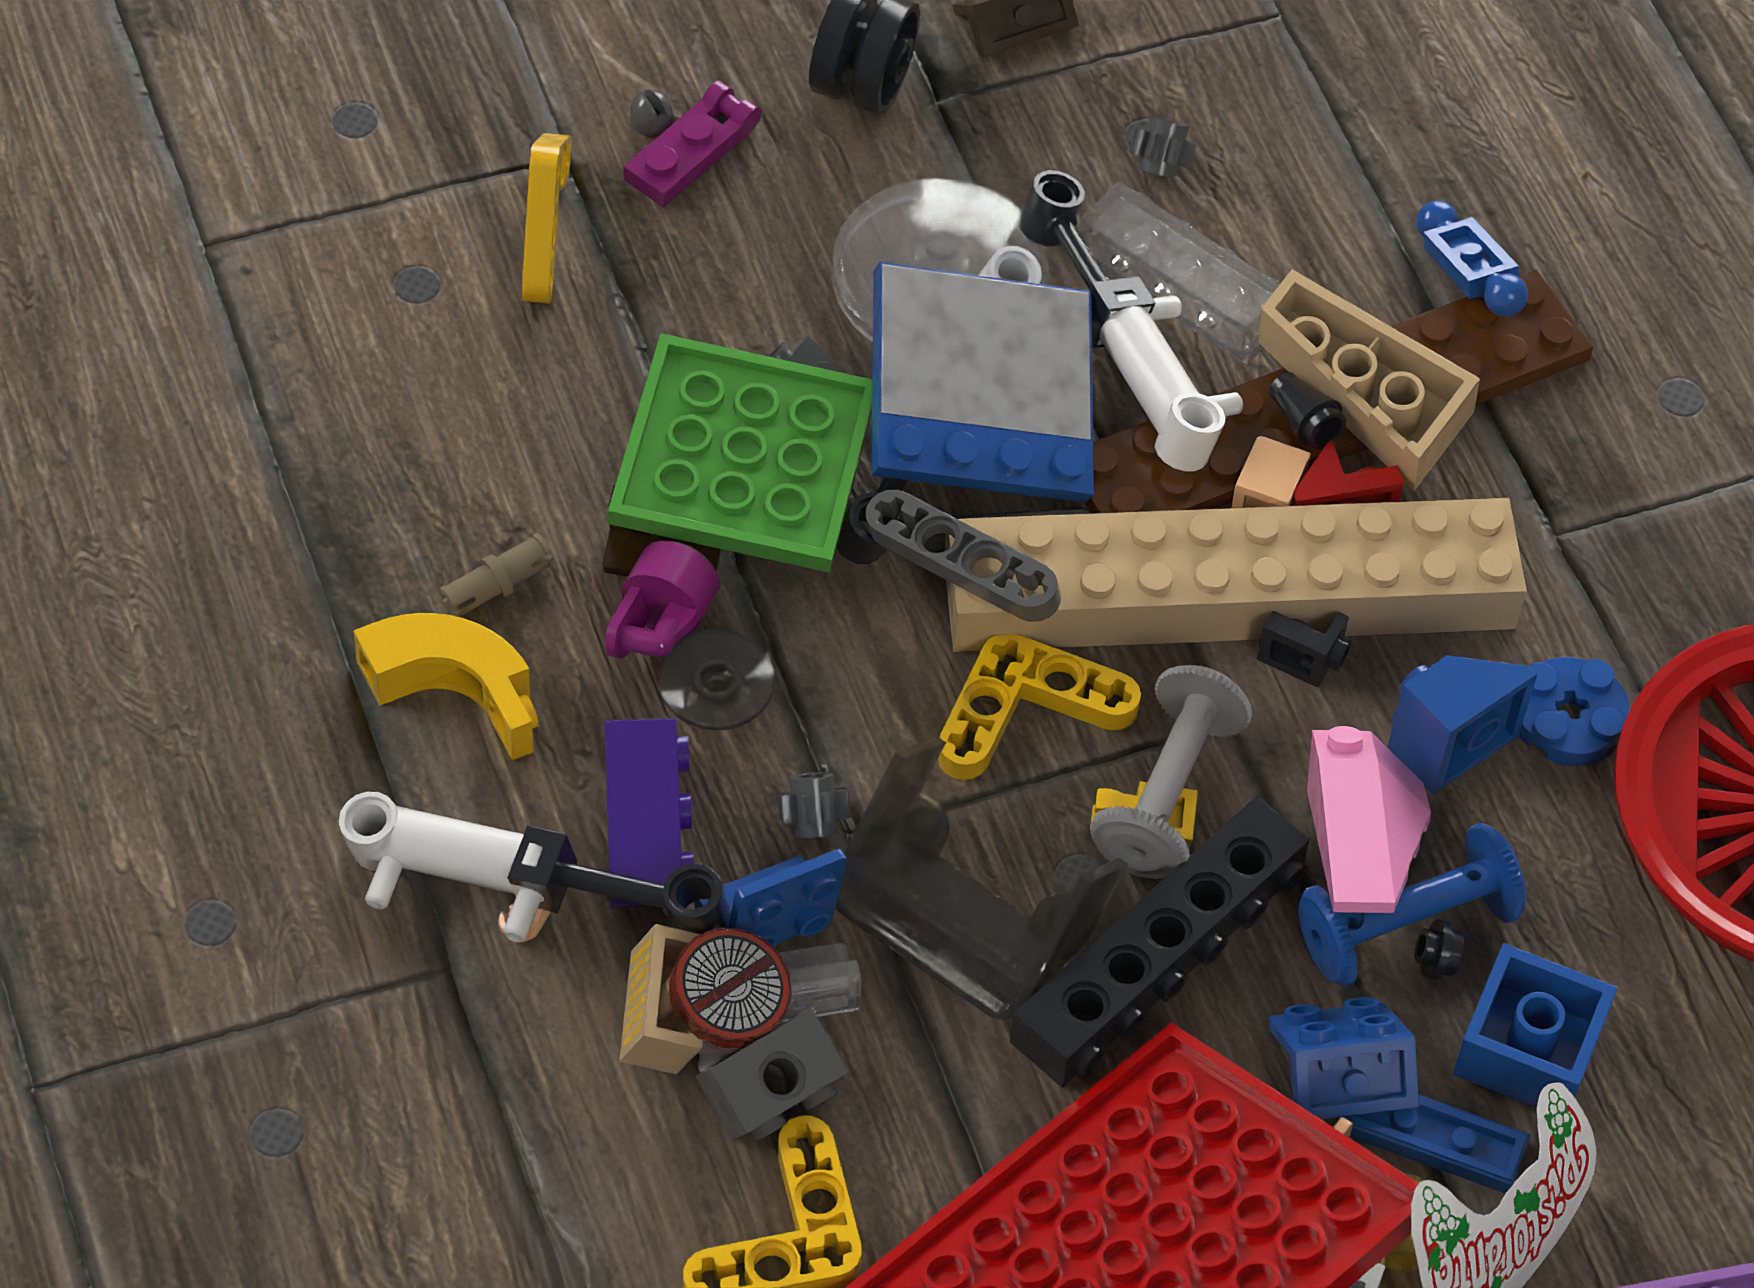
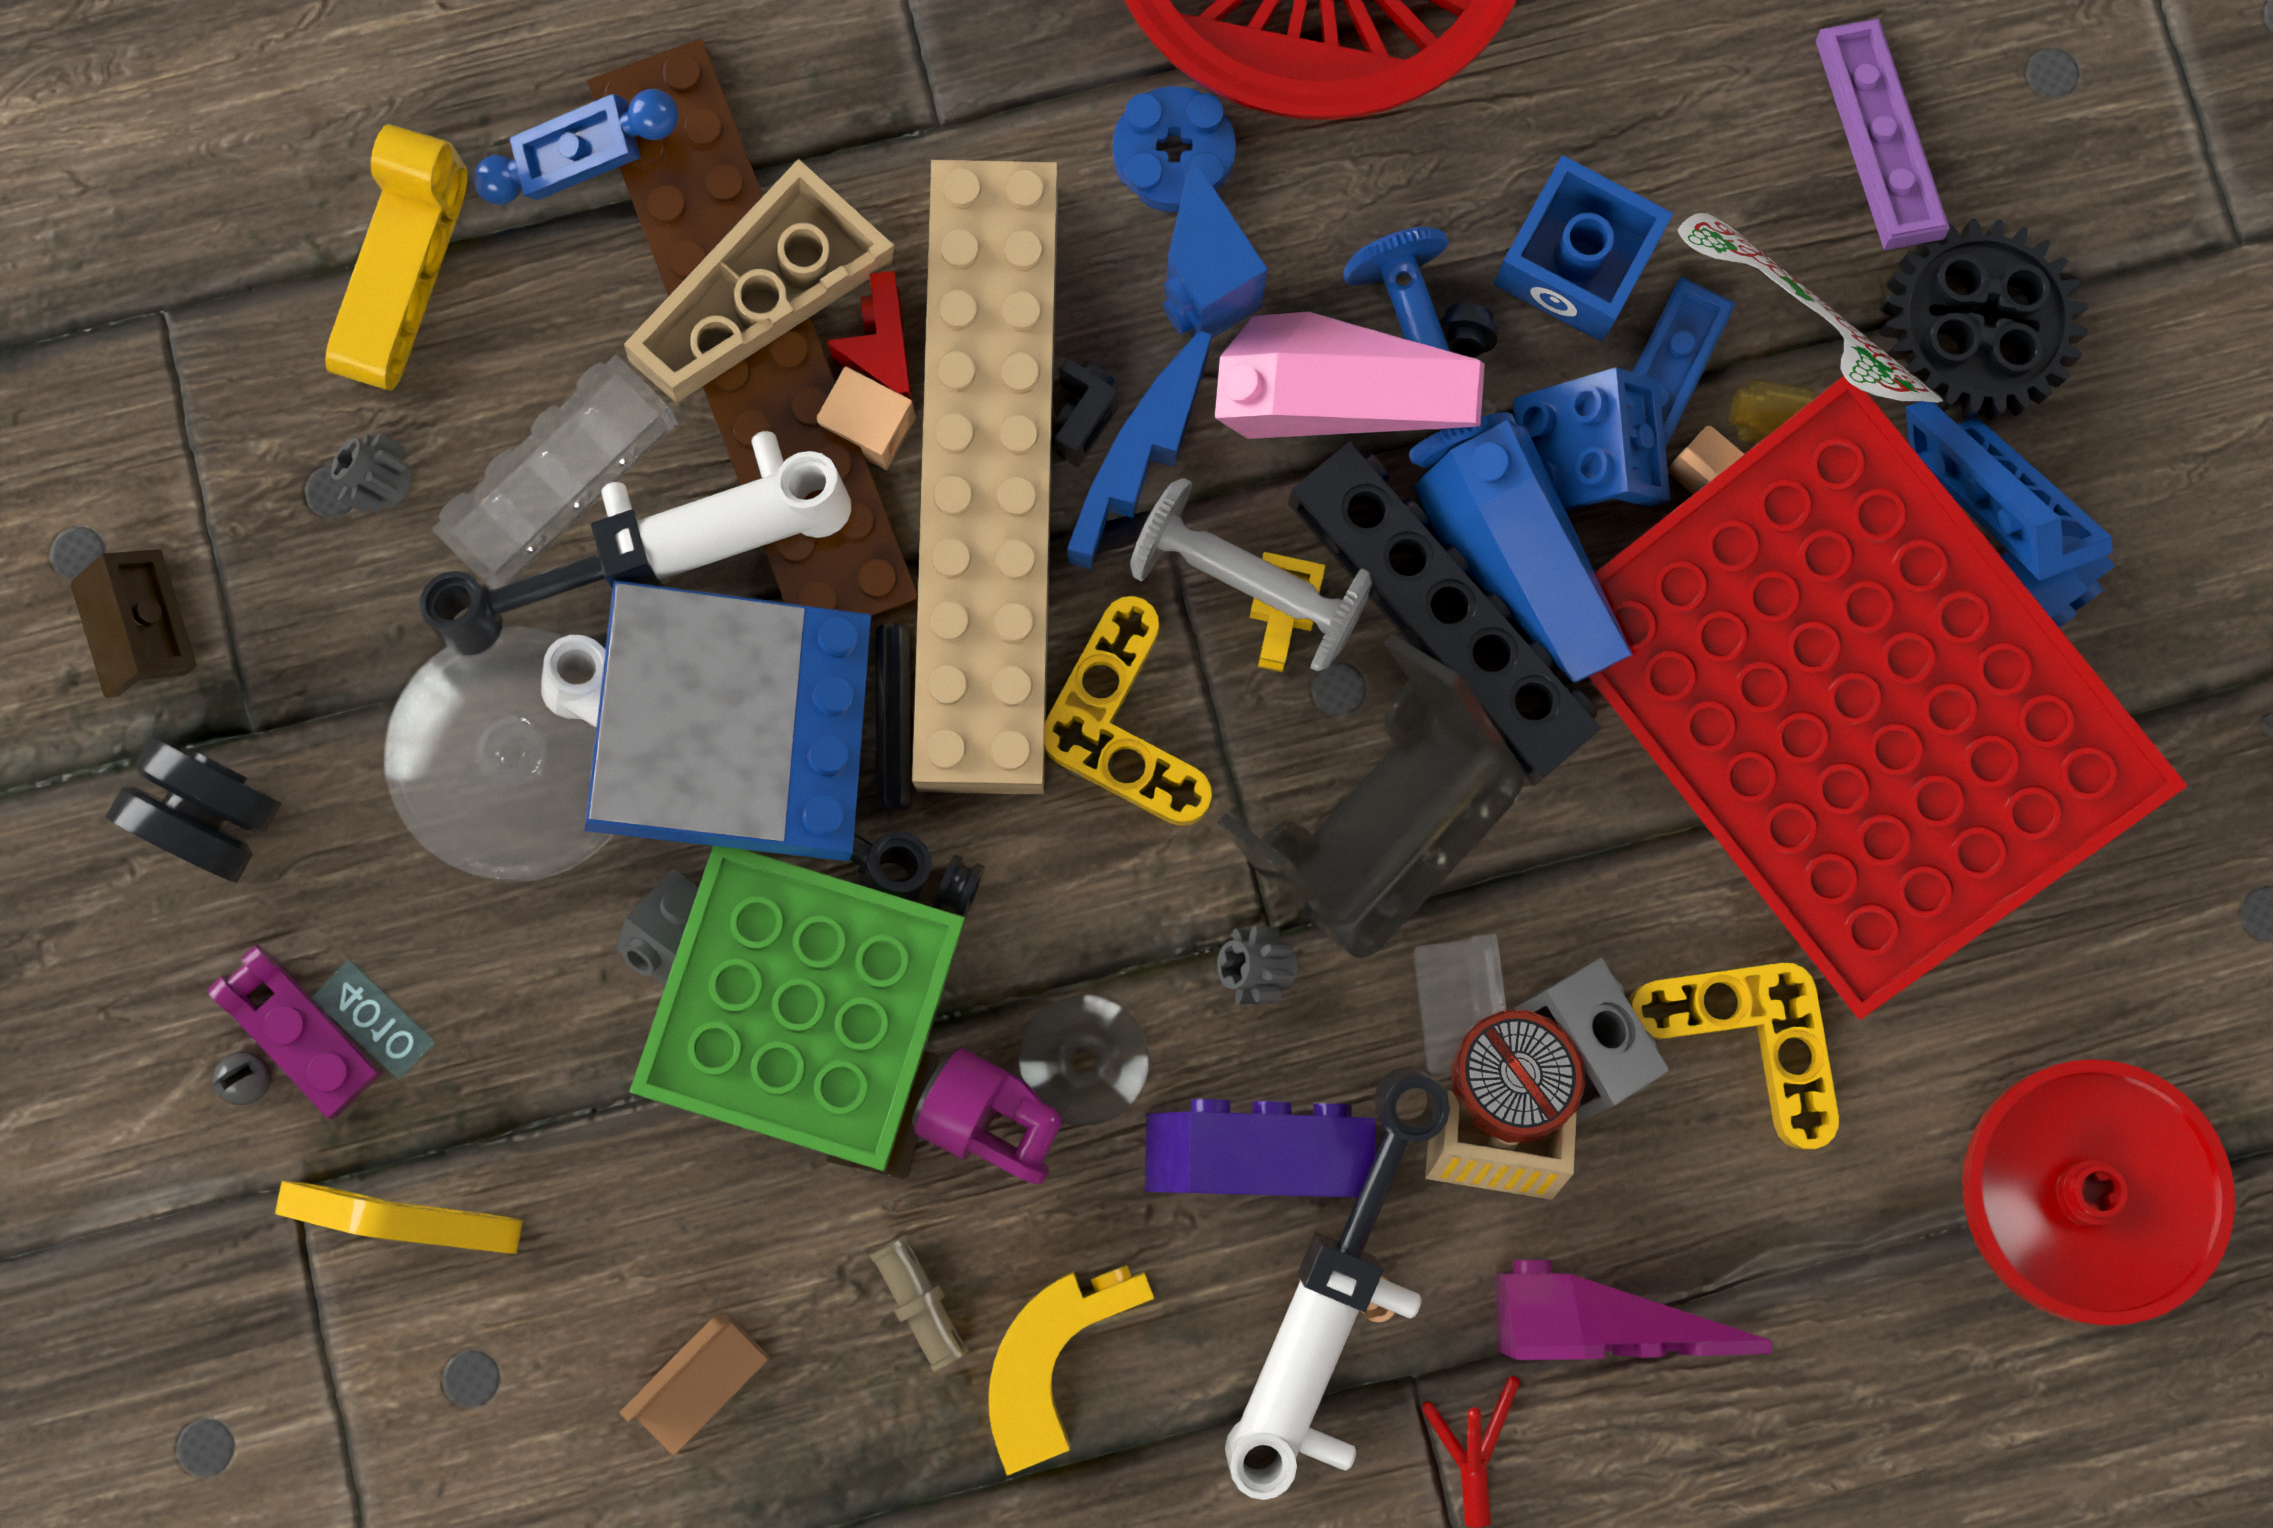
camera: 85 degrees left, 25 degrees up
blue bracket [694,849,847,949] -> none
dark grey beam [866,490,1061,622] -> none
black cone [1269,372,1346,449] -> none
none -> clear light blue sticker [312,960,435,1080]
none -> yellow beam [325,124,468,391]
none -> medium nougat panel [619,1312,771,1456]
none -> black bush [934,854,985,917]
none -> blue slope [1067,330,1212,570]
none -> blue wedge [1414,419,1633,683]
none -> red plant [1422,1376,1520,1528]
none -> magenta wedge [1495,1259,1772,1360]

